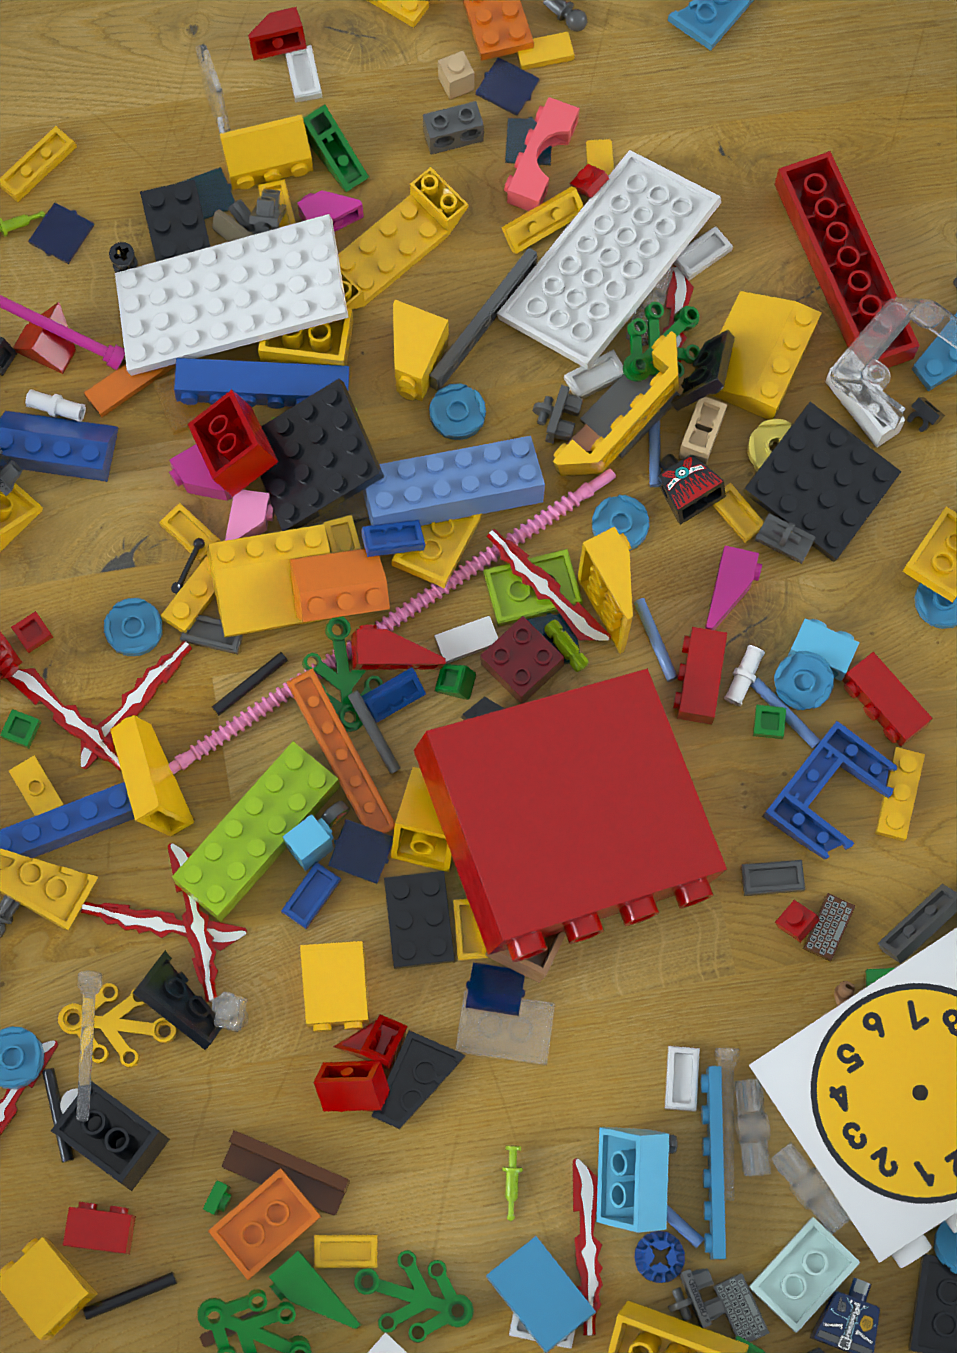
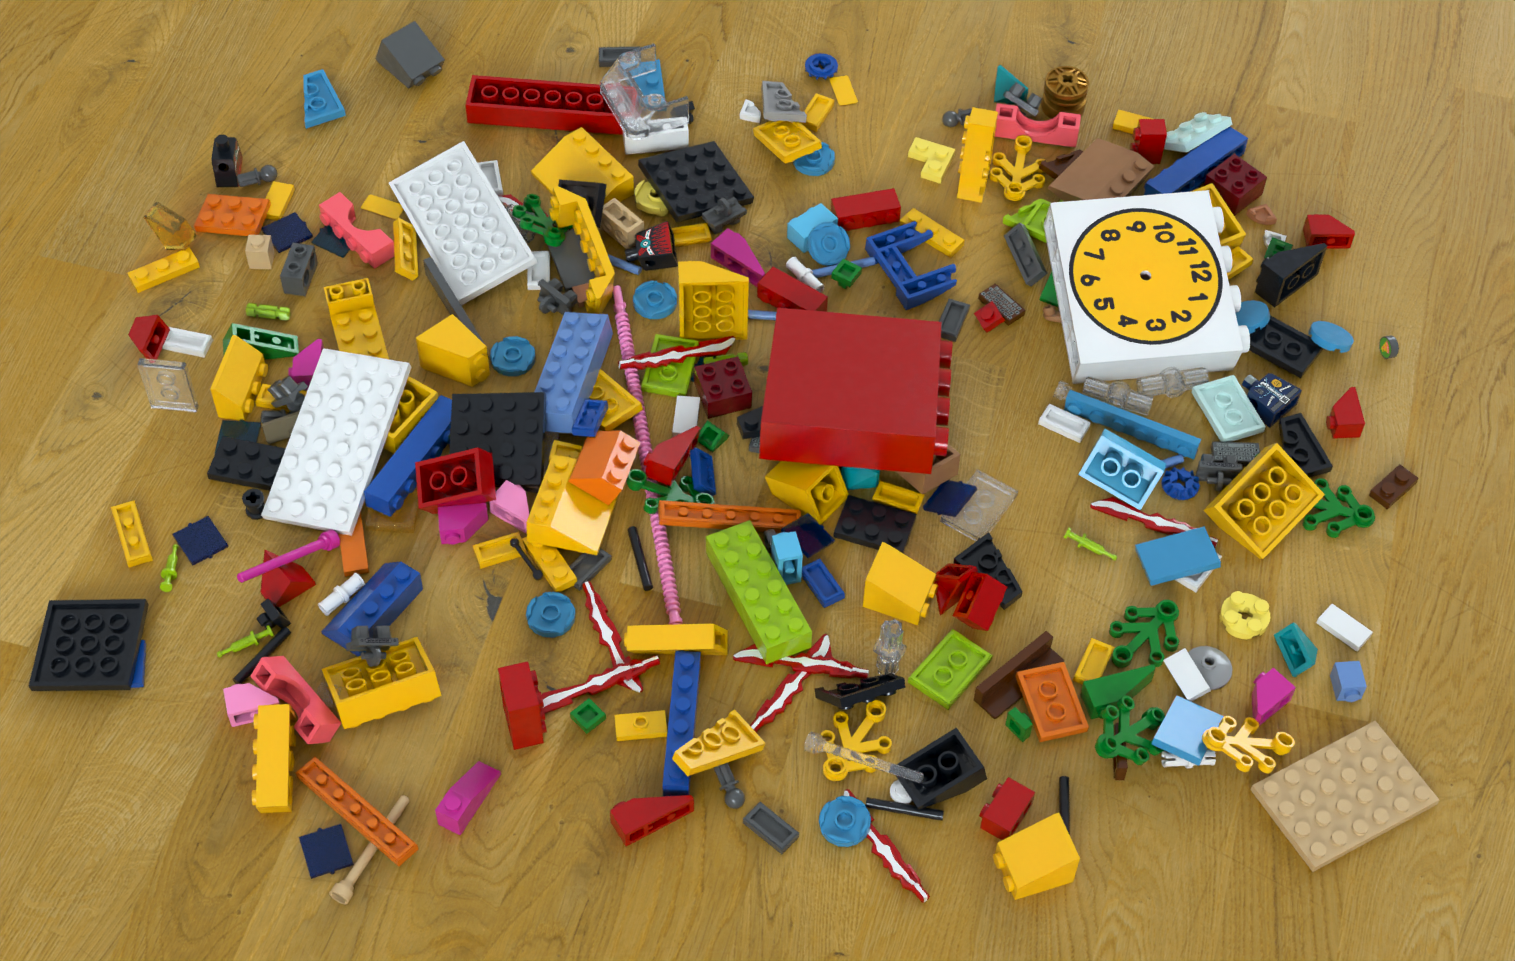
camera: 65 degrees left, 20 degrees down
dark grey bar [347,690,401,774] -> none
red plate [570,164,610,198] -> none
none -> lime axle [246,303,291,321]
none -> dark grey slope [375,21,445,89]
none -> lime tile [908,629,993,710]

